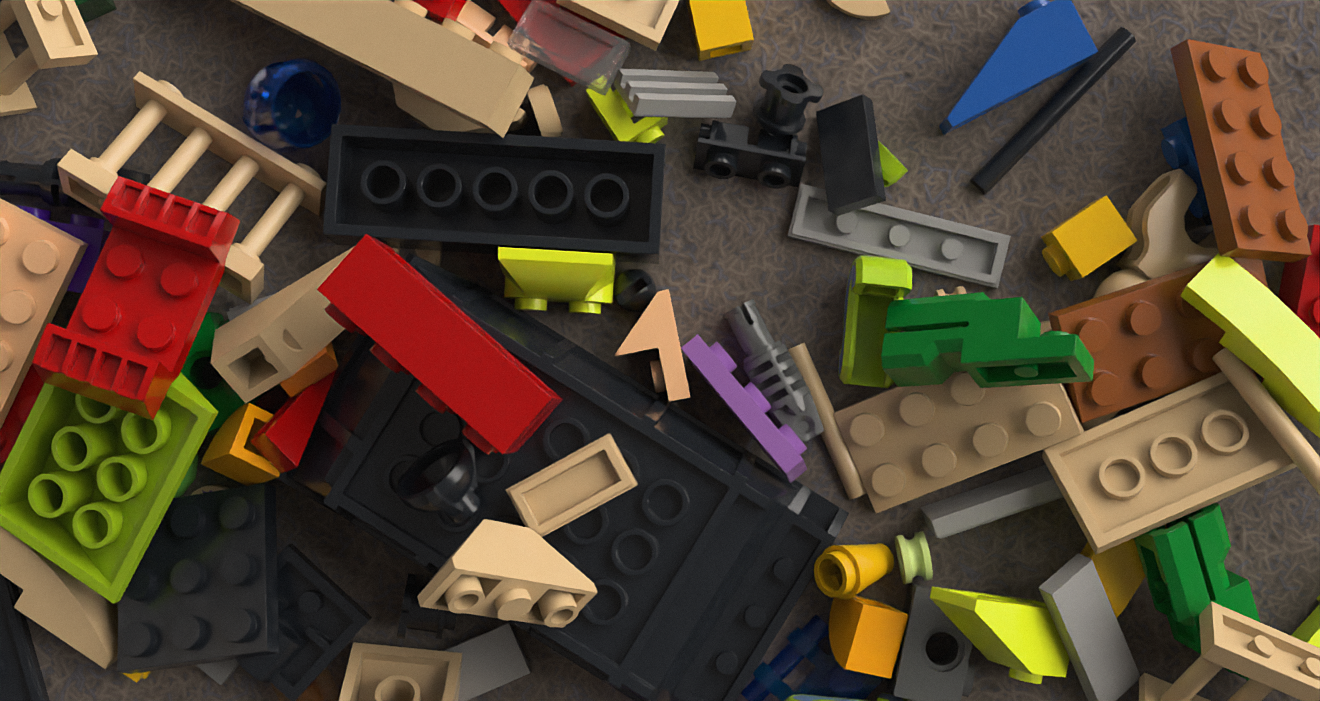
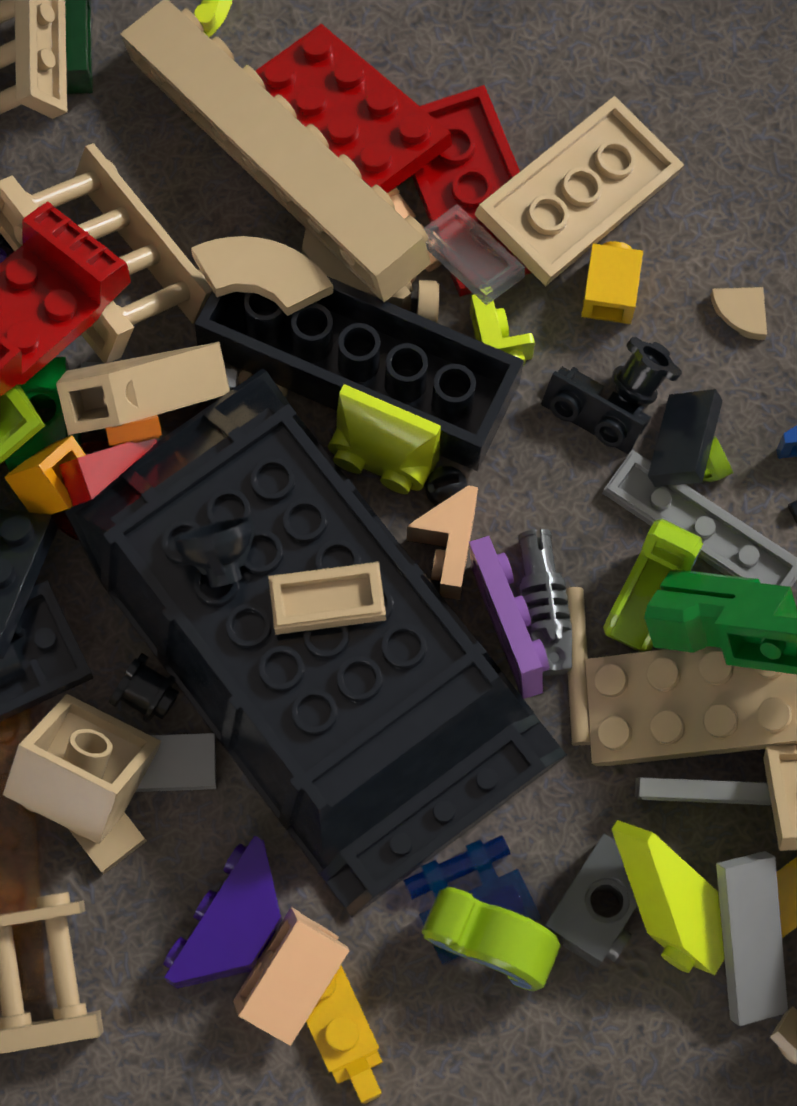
camera: 15 degrees right, 15 degrees down
clear blue helmet [242,58,341,153] -> none
red brick [317,234,563,455] -> none
tan slope [417,519,598,628] -> none
light grey tile [614,69,737,118] -> none
yellow cone [814,543,894,600] -> none
light orange brick [829,595,909,679] -> none
yellowish green bush [894,531,933,584] -> none
none -> tan tile [191,236,333,316]

